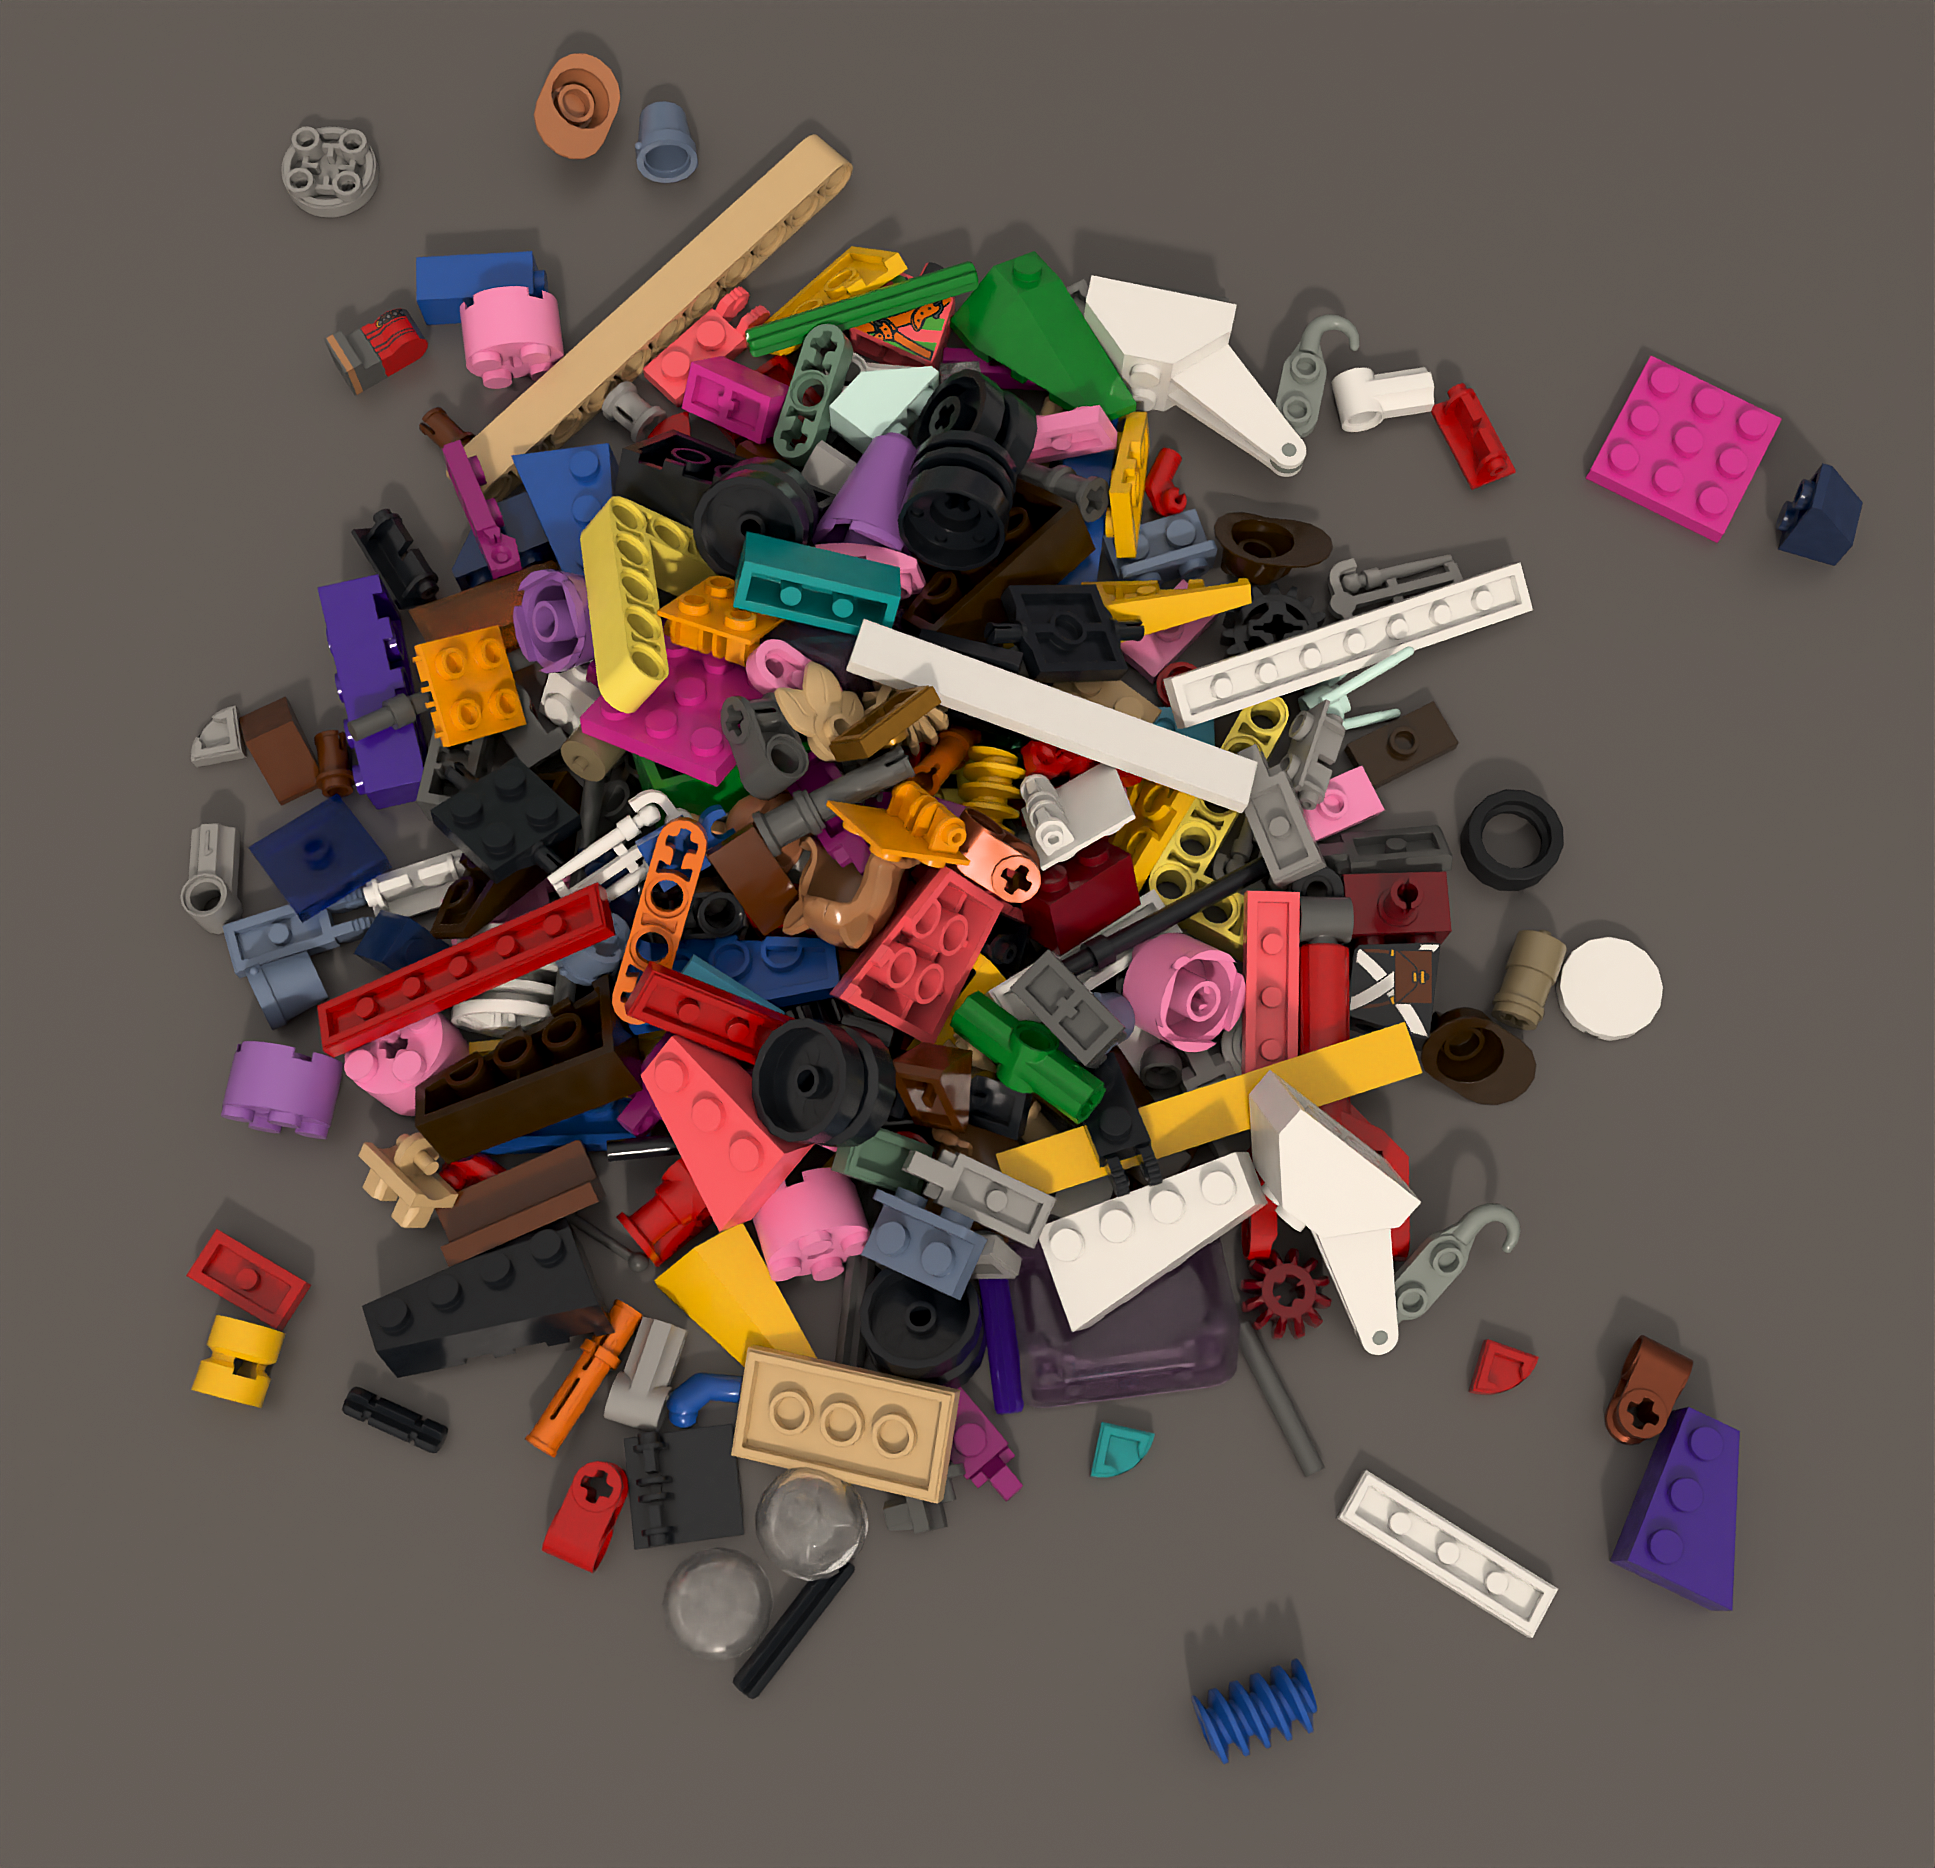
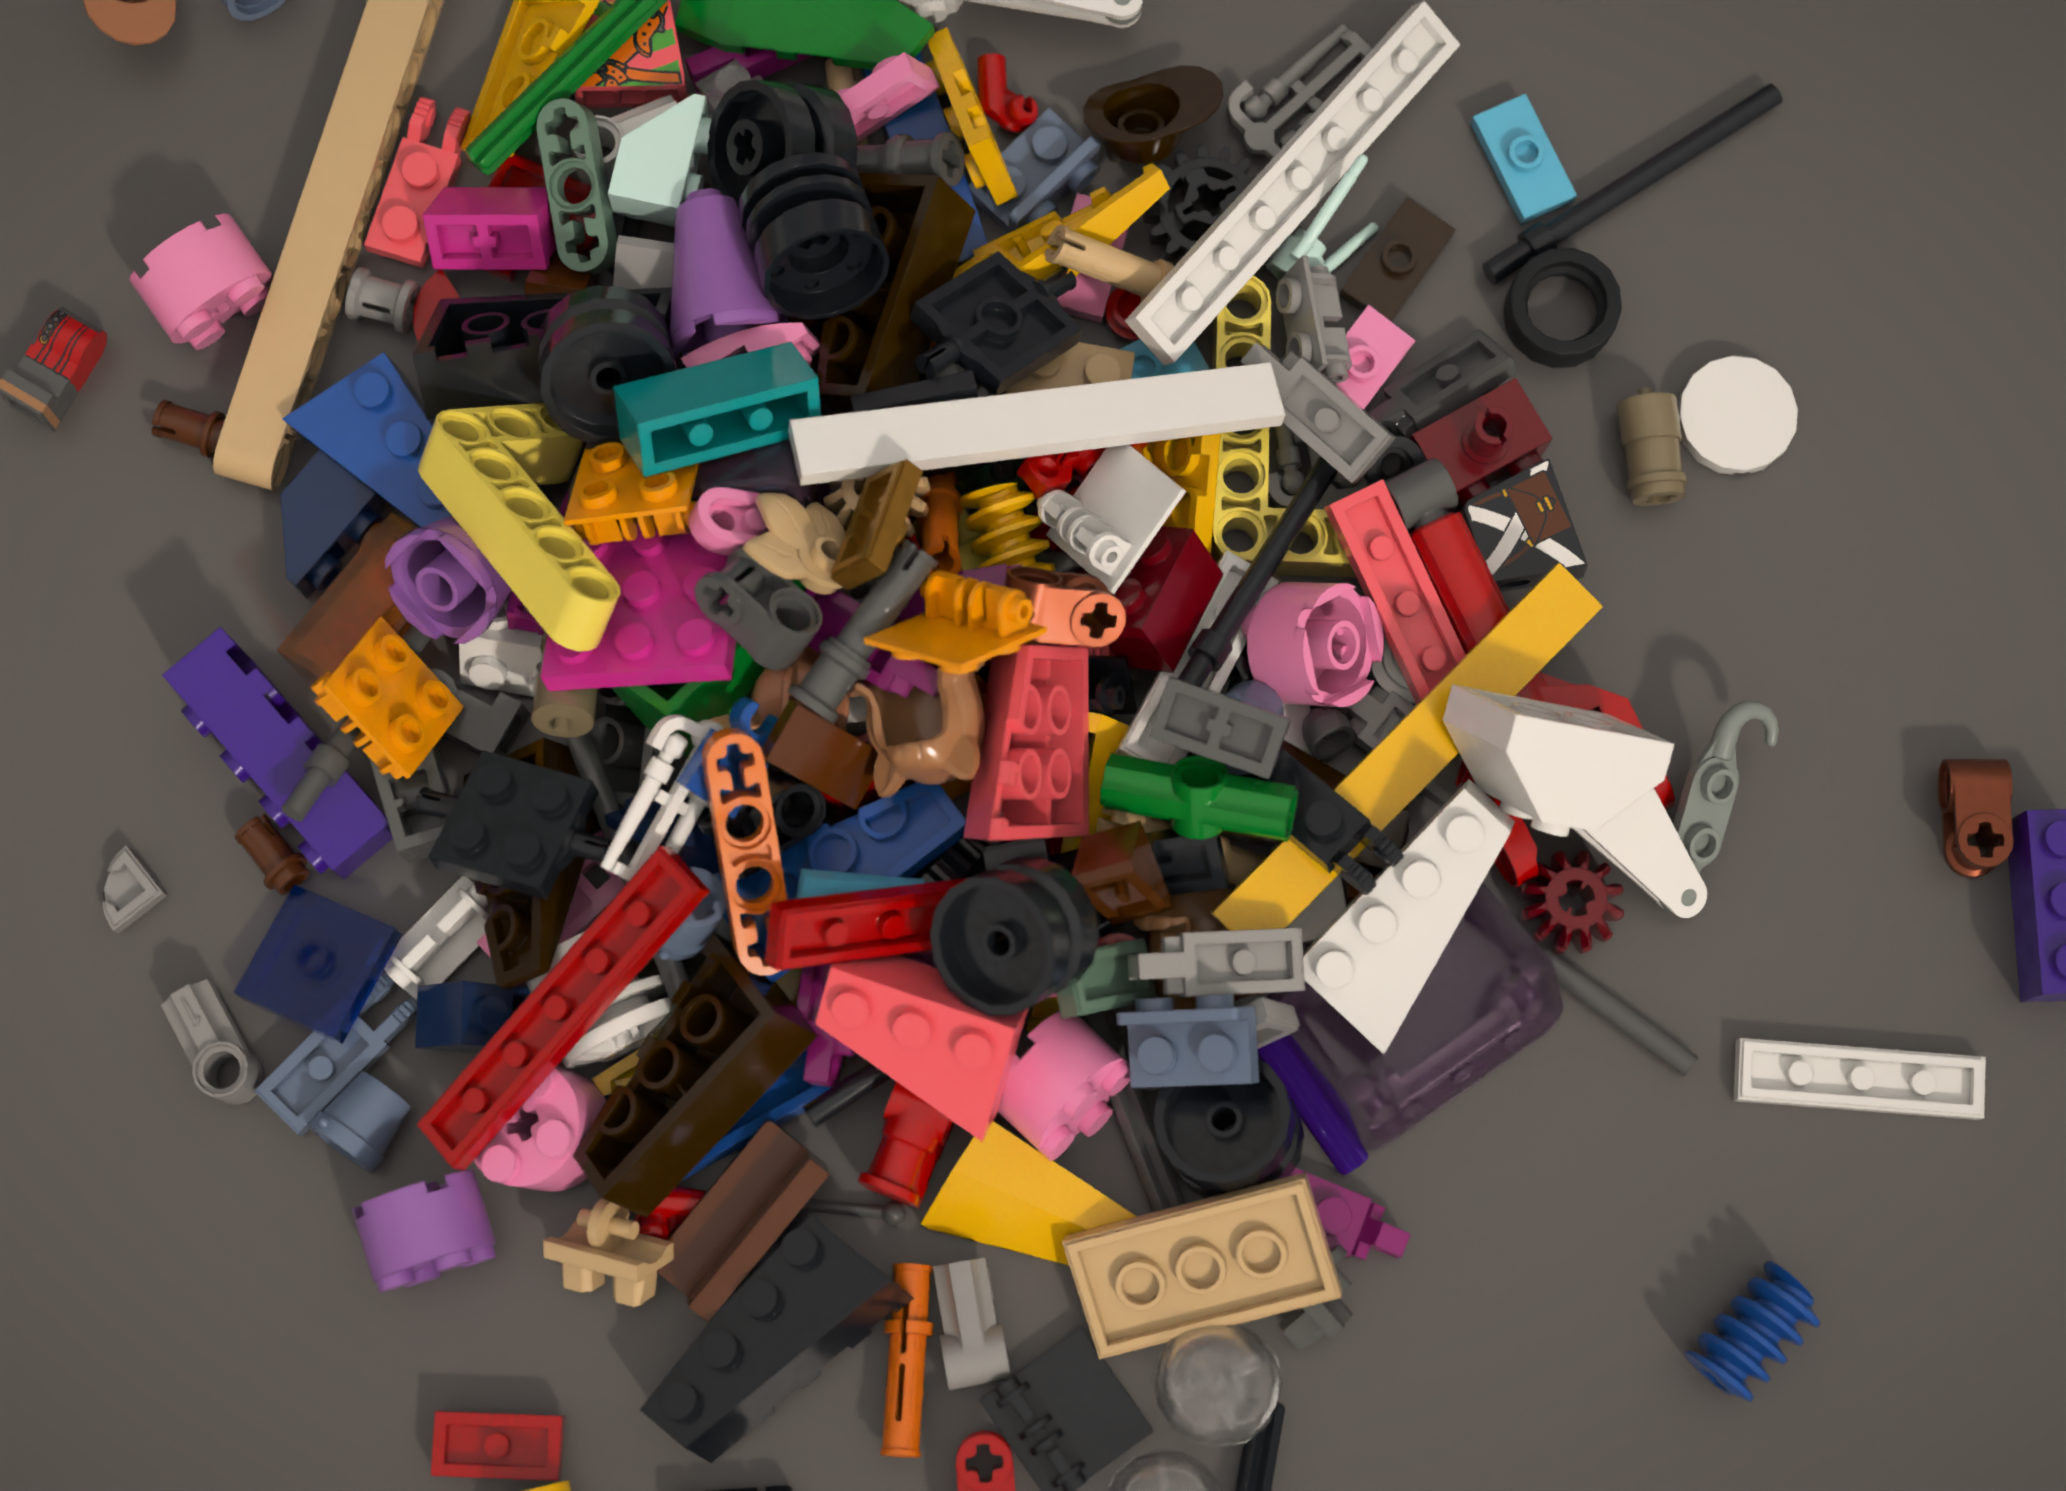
camera: 30 degrees left, 5 degrees up
reddish brown slope [239,696,320,806] -> none
black hinge [351,509,440,610] -> none
blue brick [416,251,549,325] -> none
magenta hinge [442,440,522,579] -> none
blue arm [666,1372,743,1428] -> none
teal tile [1090,1422,1155,1478] -> none
dark brown piece [1420,1007,1537,1105] -> none
red tile [1469,1339,1539,1395] -> none
none -> tan pin [1045,225,1174,302]
none -> medium azure plate [1470,93,1577,225]
none -> black bar [1482,83,1783,284]

